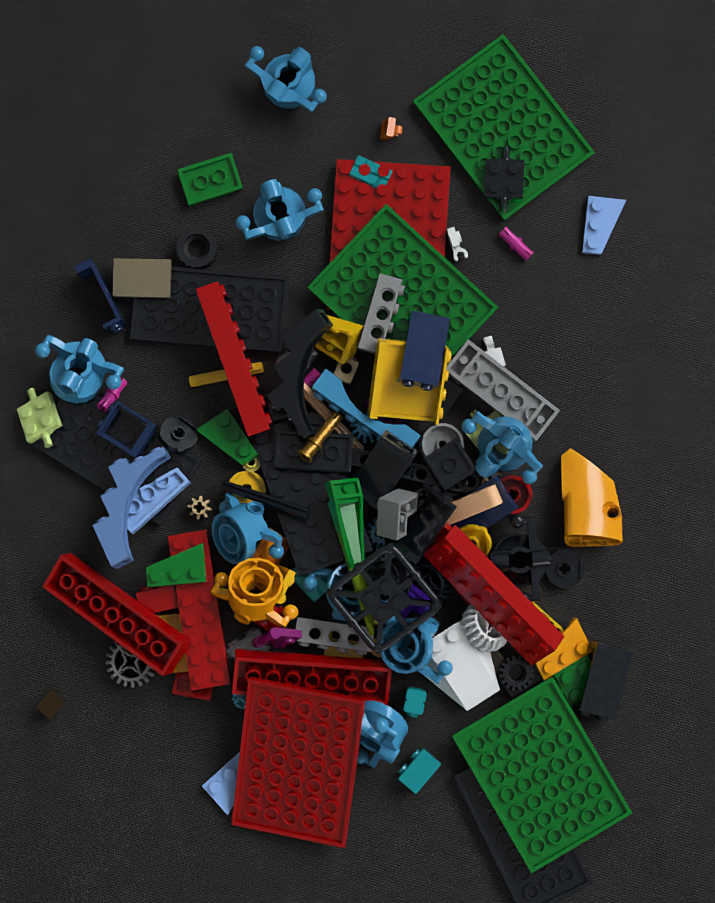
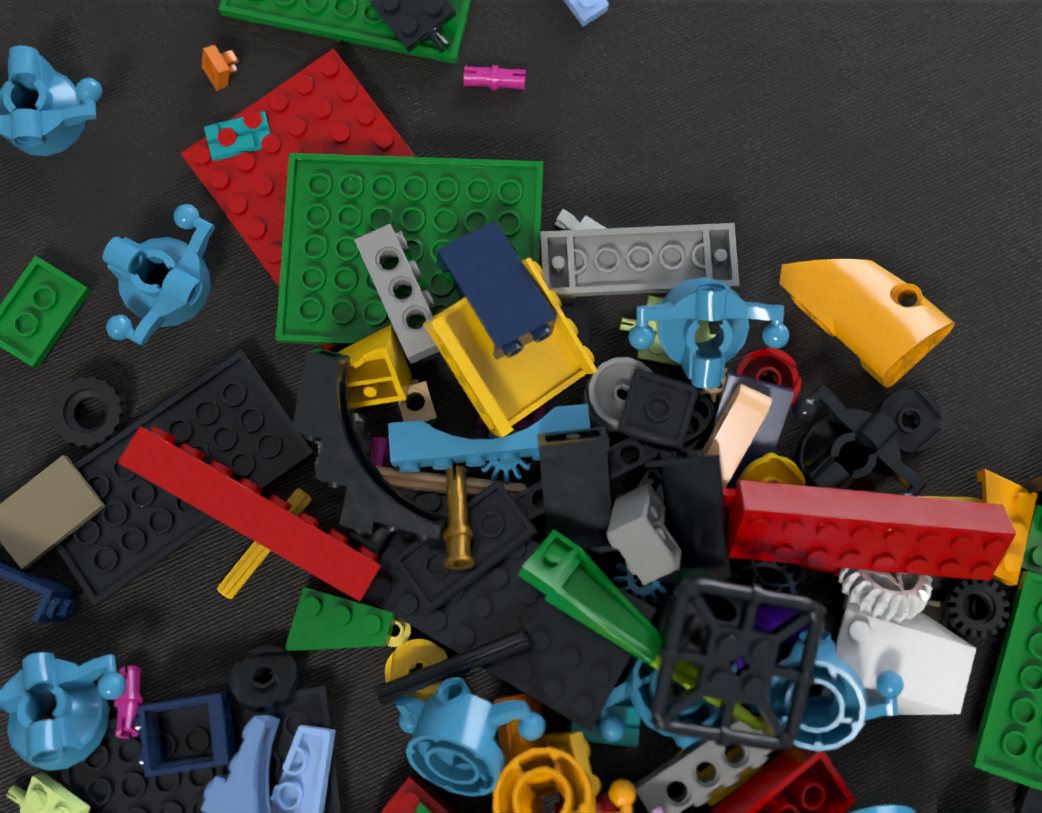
camera: 45 degrees left, 5 degrees down
tan gear [187,496,212,520] -> none
teal brick [403,686,427,718] -> none
white plate [446,227,468,262] -> none

